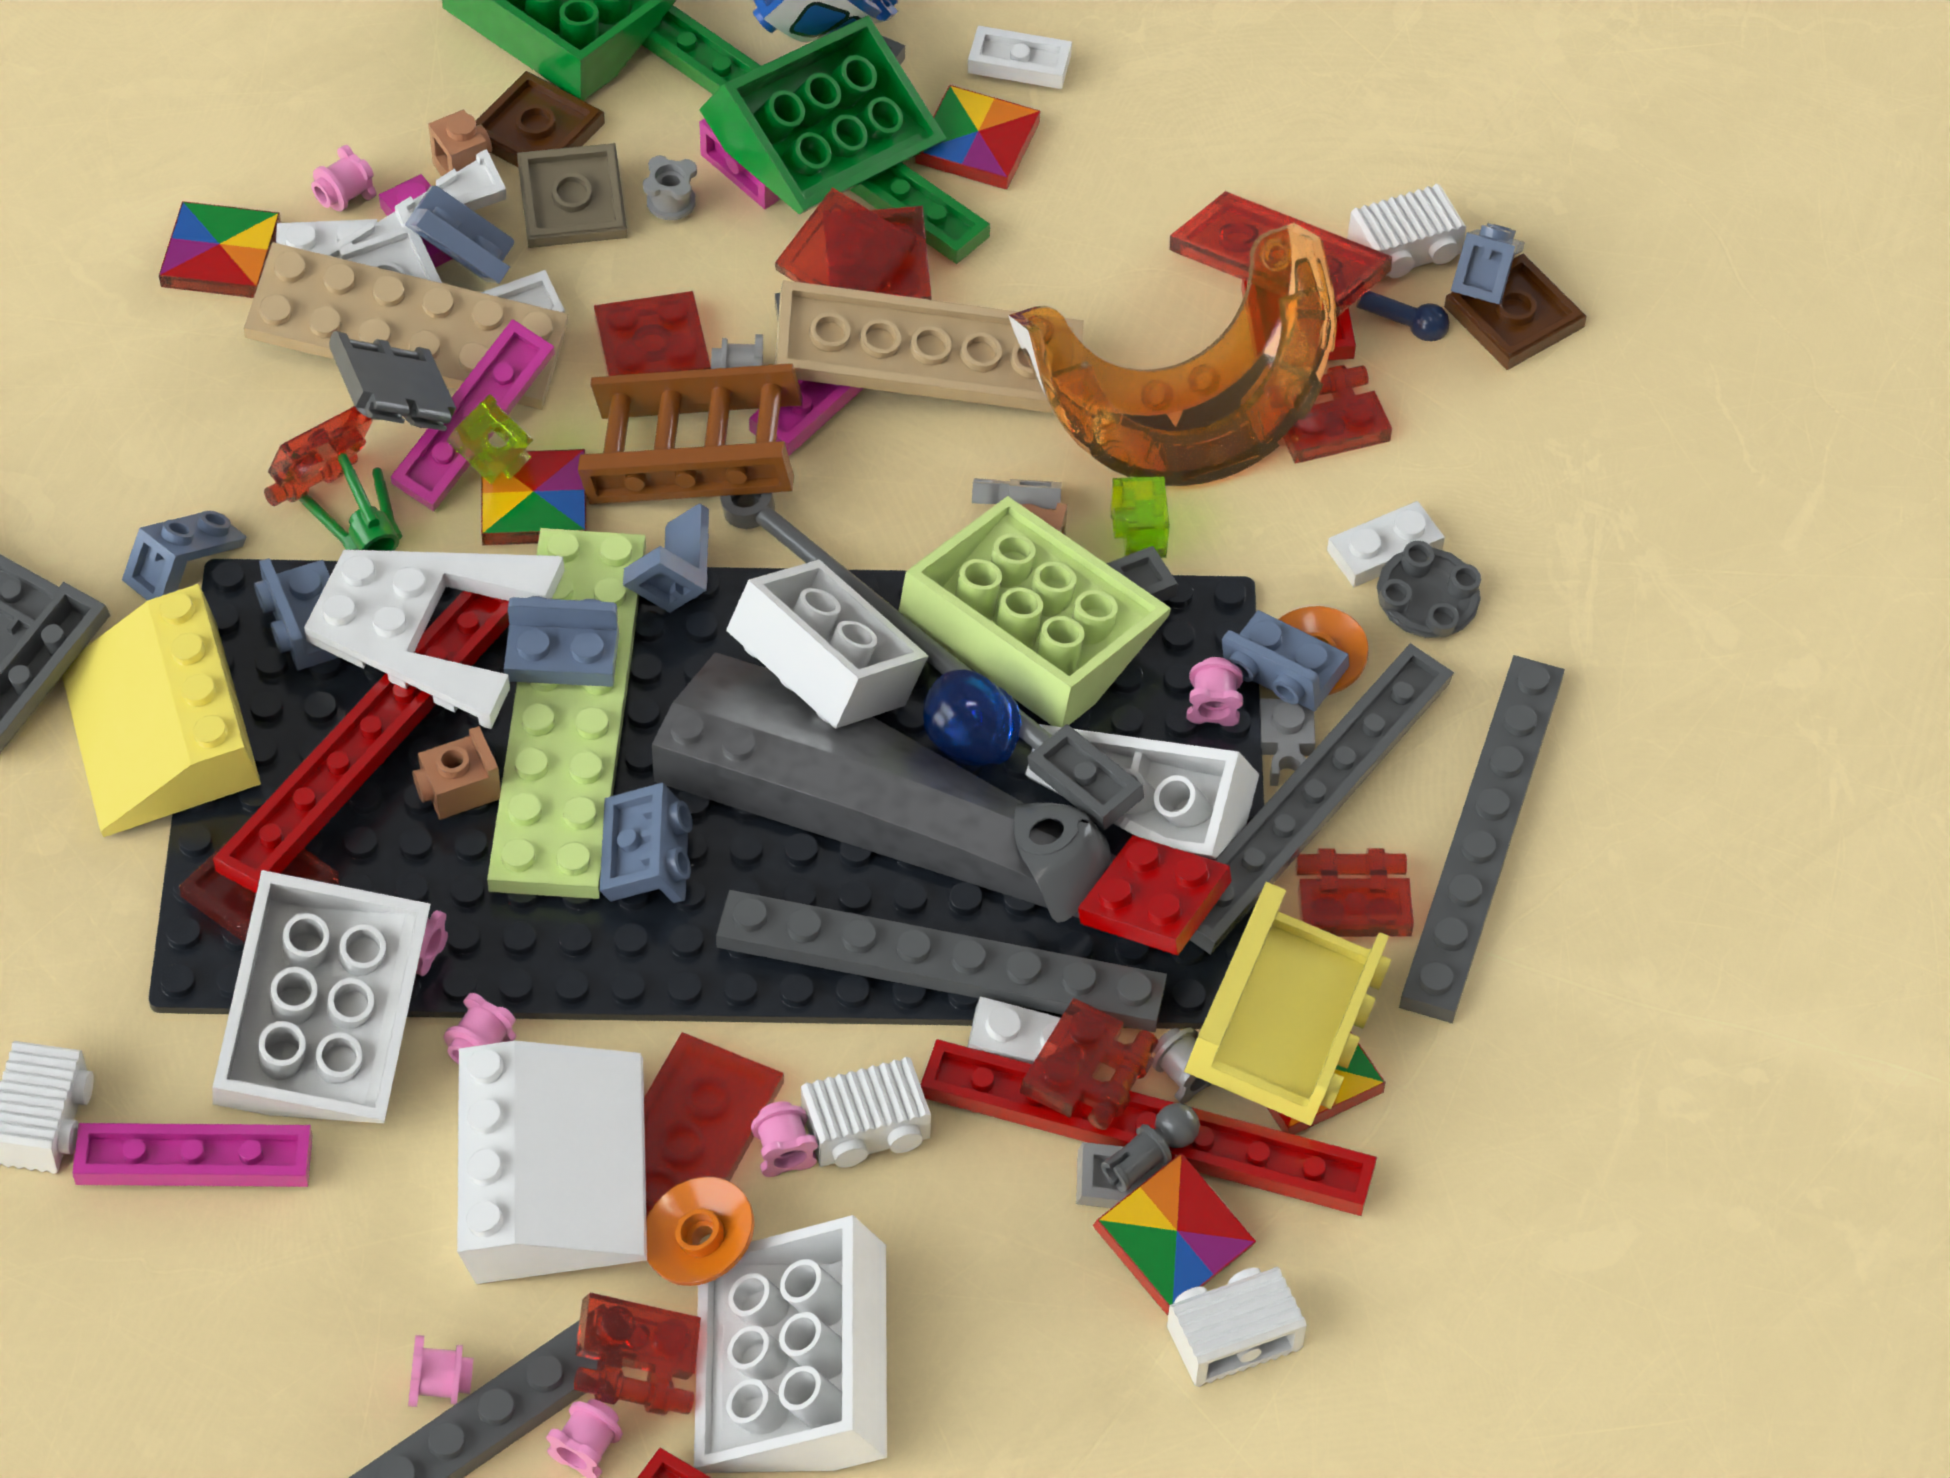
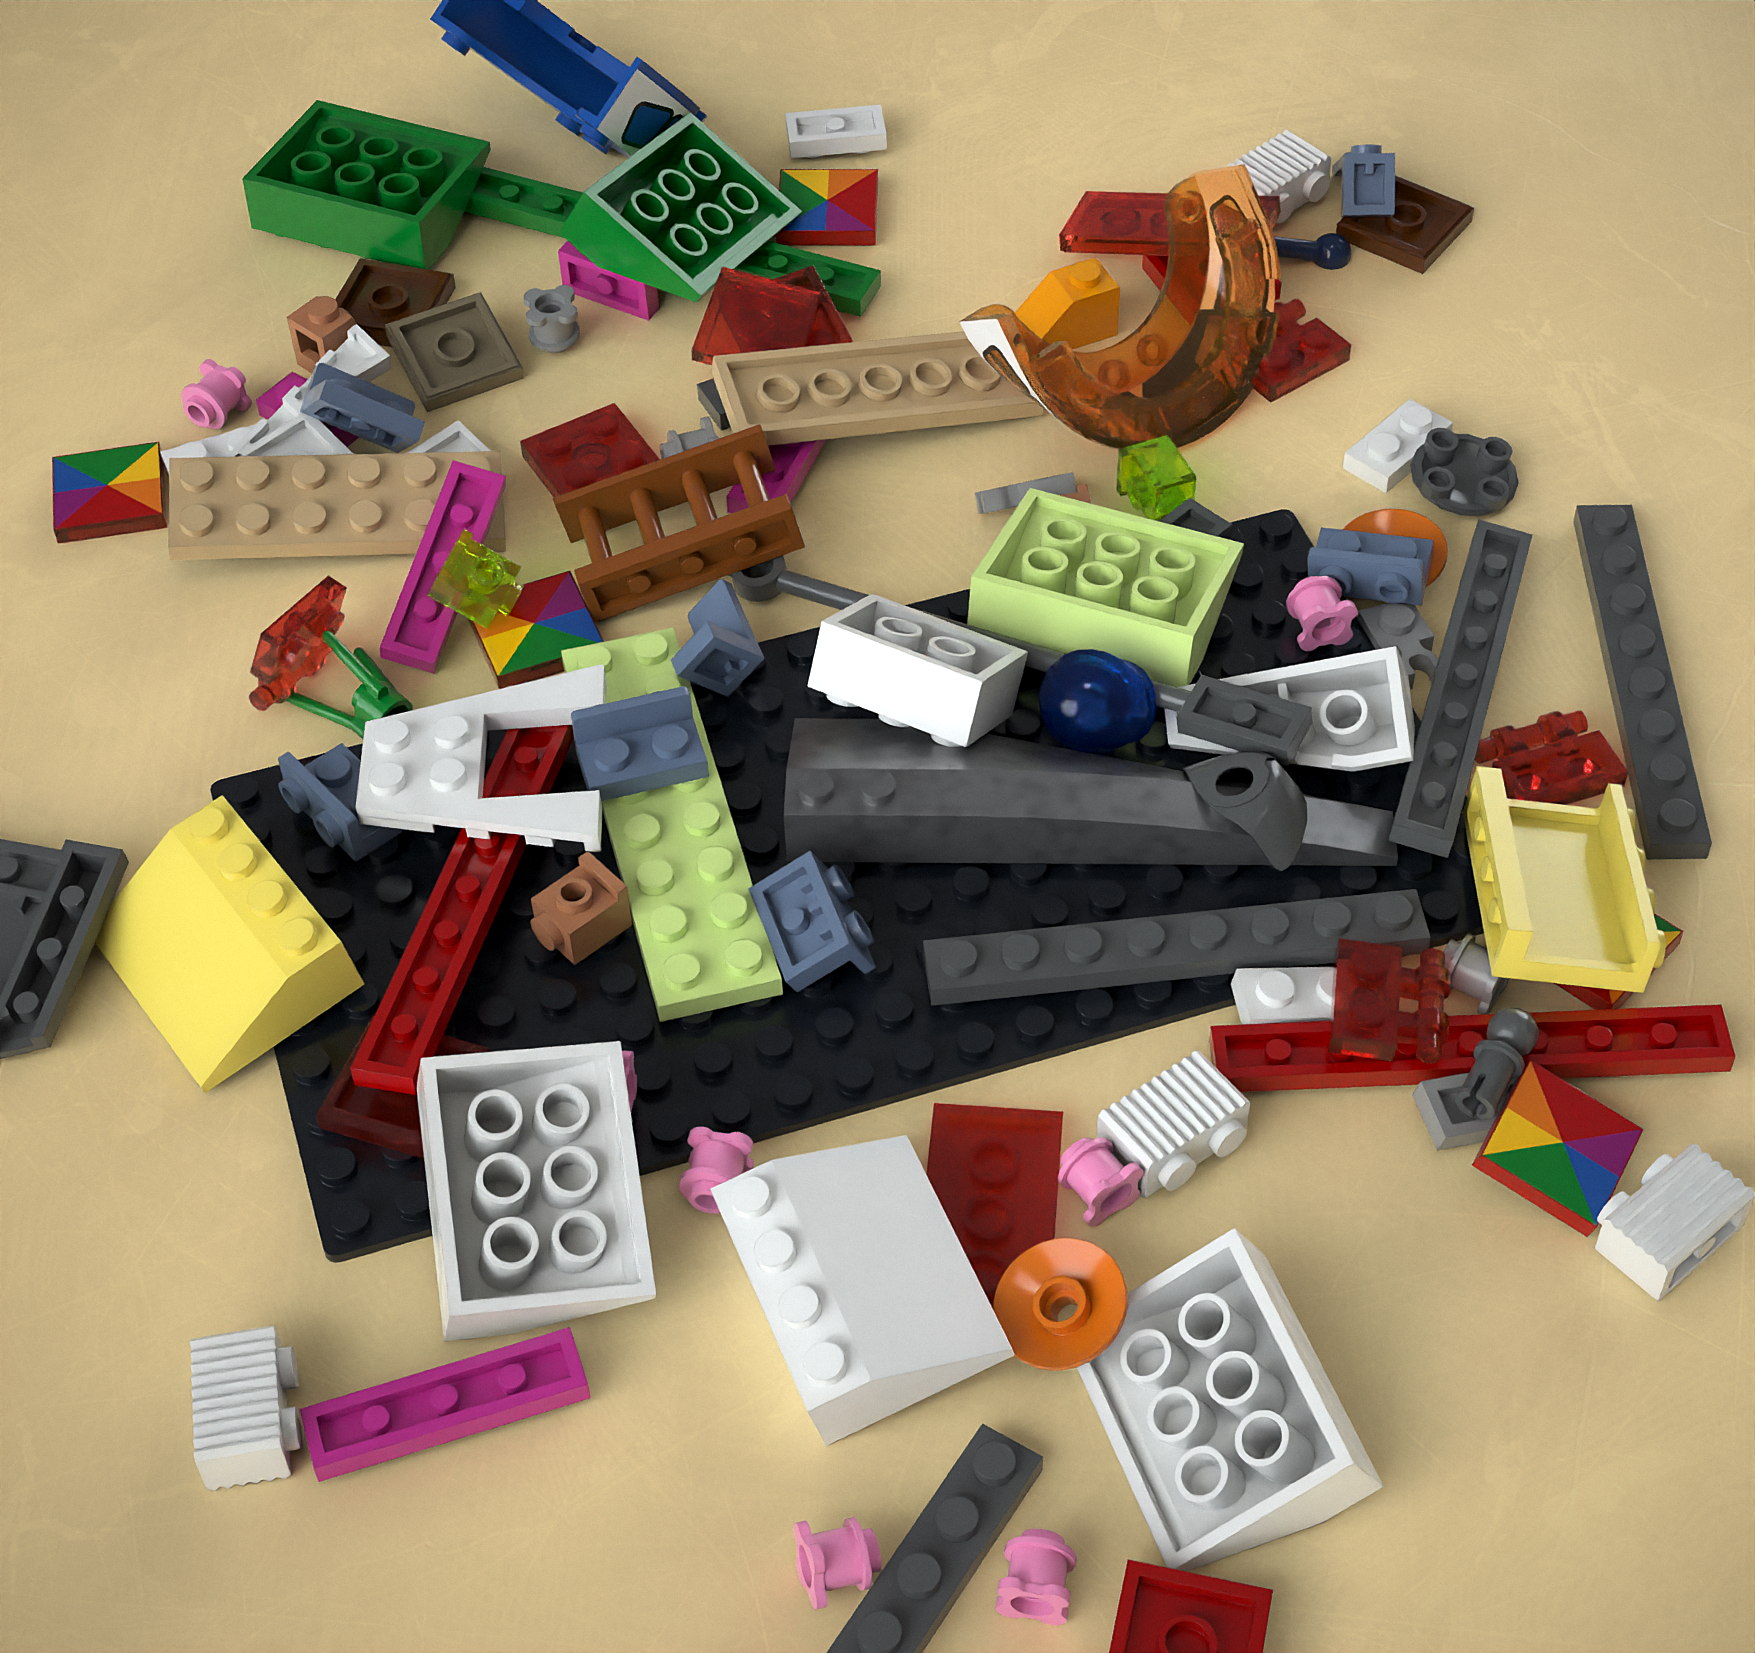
camera: 15 degrees left, 5 degrees down
sand blue bracket [122,511,246,601] -> none
dark grey plate [329,331,456,431] -> none
clear red plate [574,1292,701,1416] -> none
red plate [1078,835,1232,956] -> none
none -> light orange slope [1003,257,1120,363]

